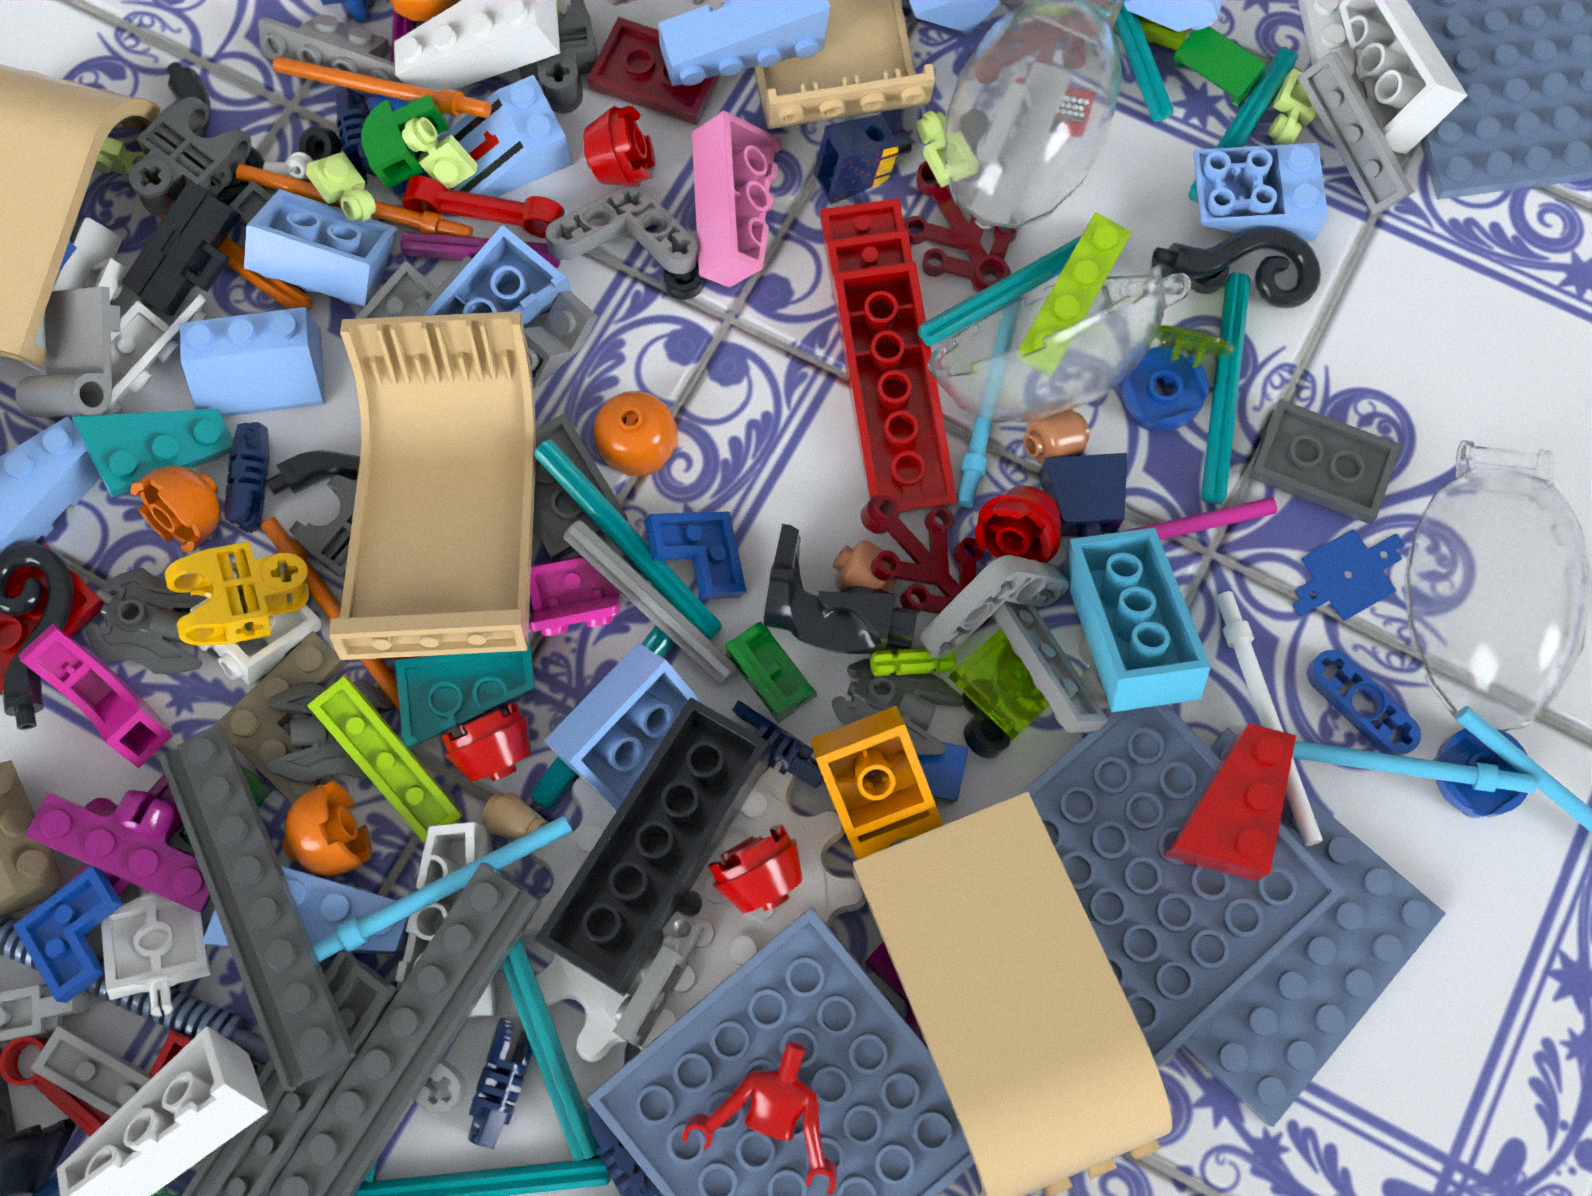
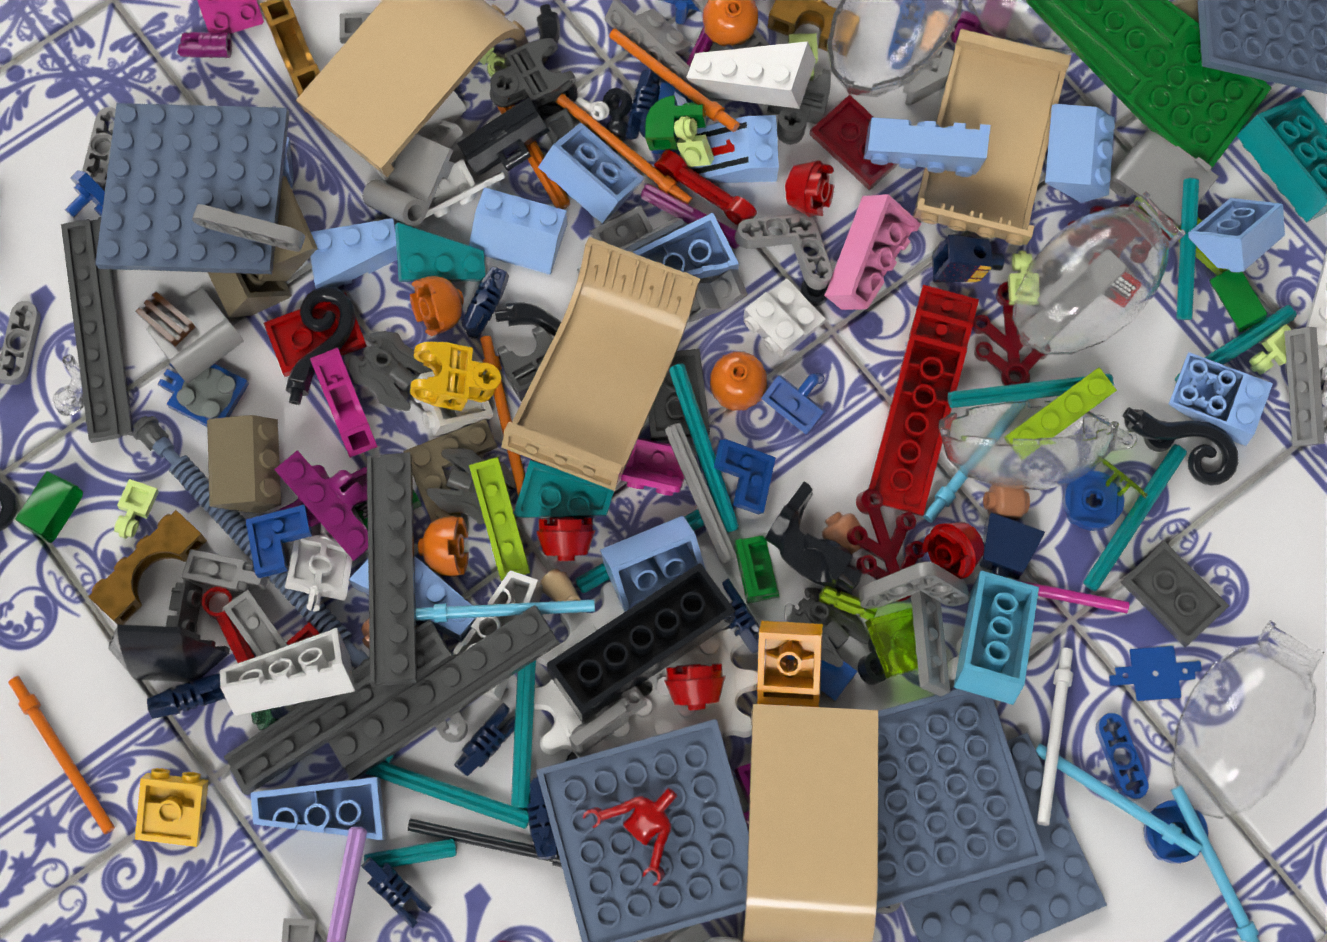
camera: 20 degrees right, 0 degrees up
yellowish green plate [306,152,376,223] -> none
red wedge [1163,723,1297,882] -> none
none -> white plate [743,279,825,358]
none -> blue plate [761,373,826,435]

